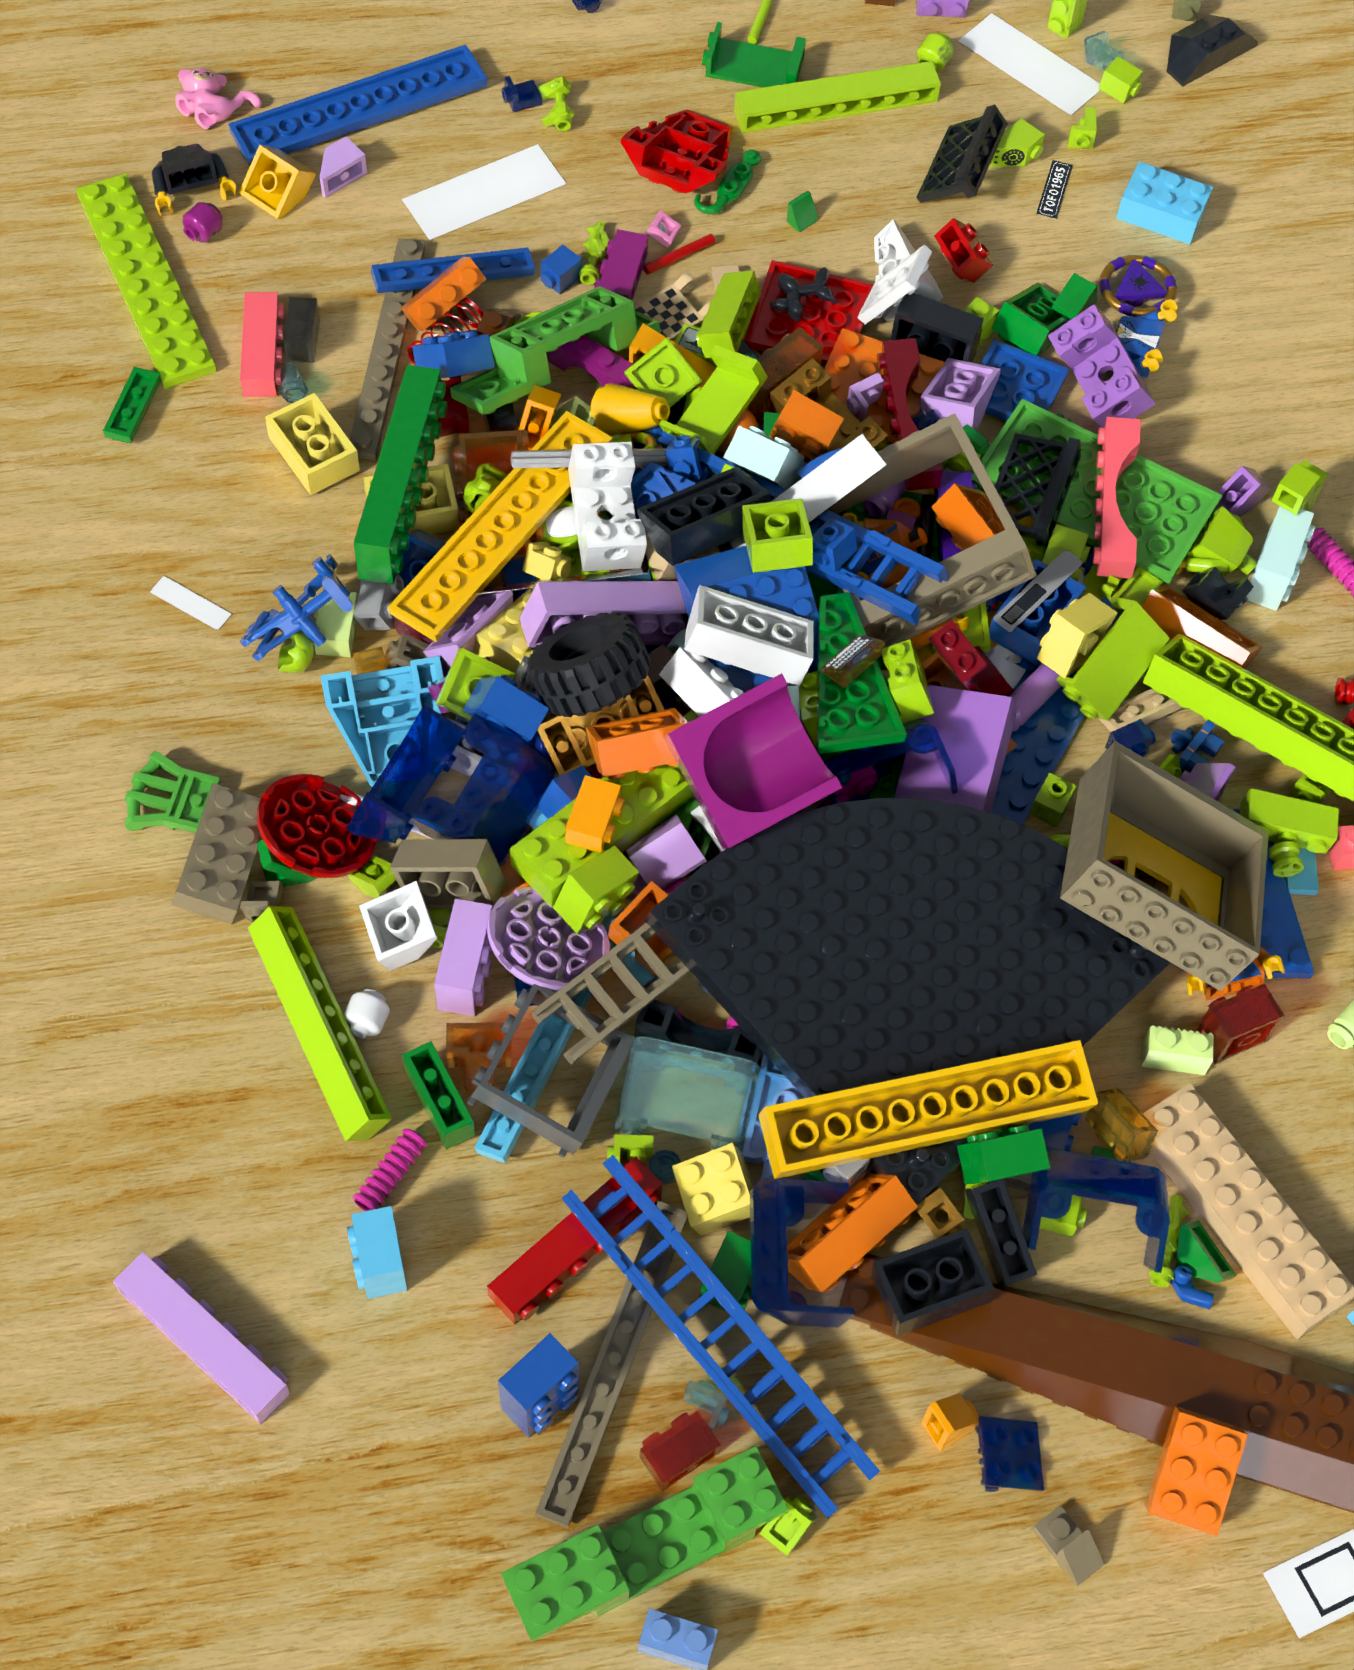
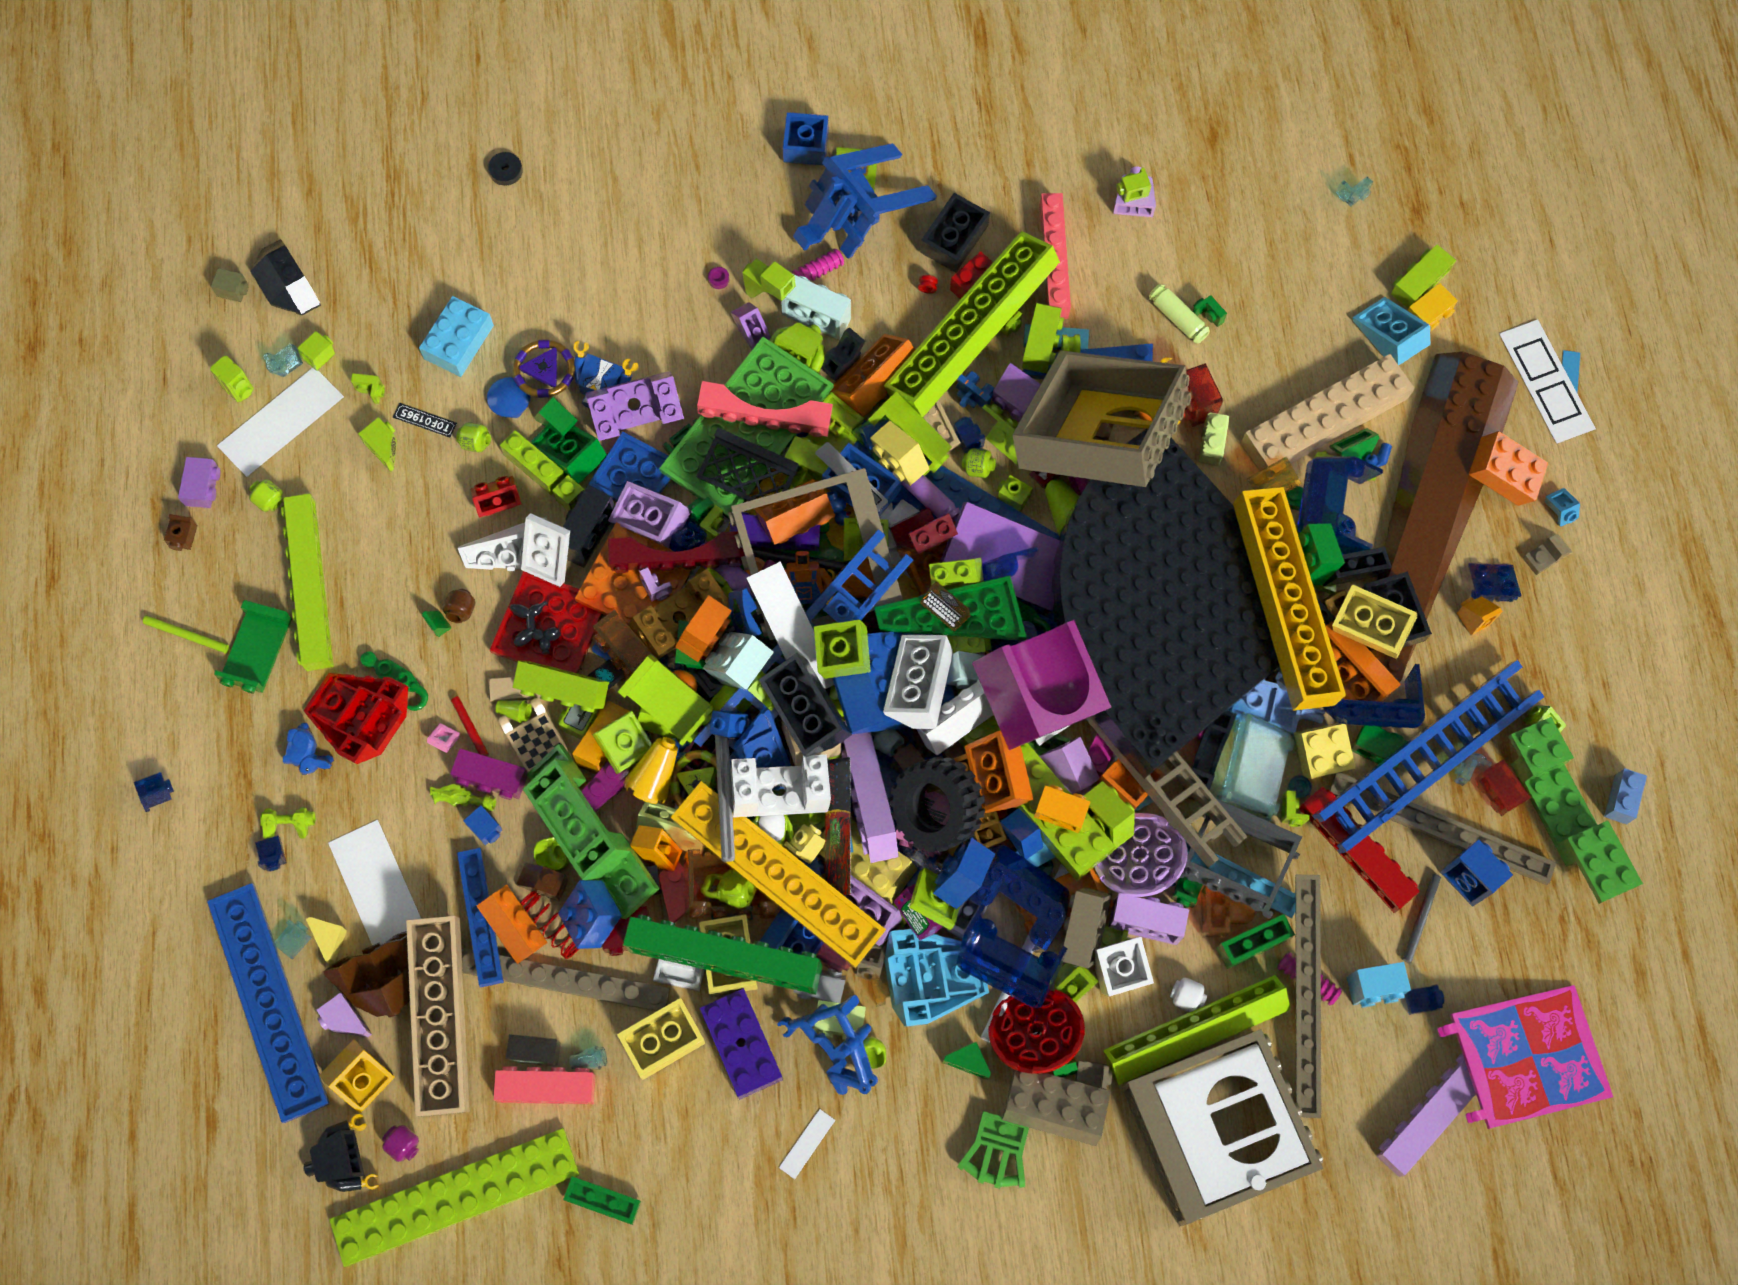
camera: 85 degrees left, 10 degrees up
bright pink animal [175,68,262,129] -> none
black fence [916,104,1008,203] -> none
none -> clear light blue bracket [274,920,312,960]
none -> blue animal [283,723,334,775]
none -> light yellow slope [306,917,347,964]
none -> reddish brown brick [323,931,410,1018]
none -> tan brick [406,916,470,1117]
none -> reddish brown head [443,589,476,623]
none -> lime head [456,422,491,453]
none -> blue dish [487,377,531,418]
none -> lime cone [496,700,532,723]
none -> lime brick [500,430,565,495]
none -> dark purple brick [700,988,783,1100]
none -> magenta tile [708,267,730,289]
none -> green slope [943,1042,991,1080]
none -> lime head [962,448,996,478]
none -> door [1122,1029,1323,1226]
none -> green bracket [1171,876,1203,909]
none -> dark tan plate [1295,874,1321,1118]
none -> light yellow brick [1332,584,1417,659]
none -> dark grey bar [1402,874,1441,963]
none -> clear blue bracket [1405,984,1445,1015]
none -> flag [1437,985,1613,1129]
none -> dark azure bracket [1545,488,1580,527]

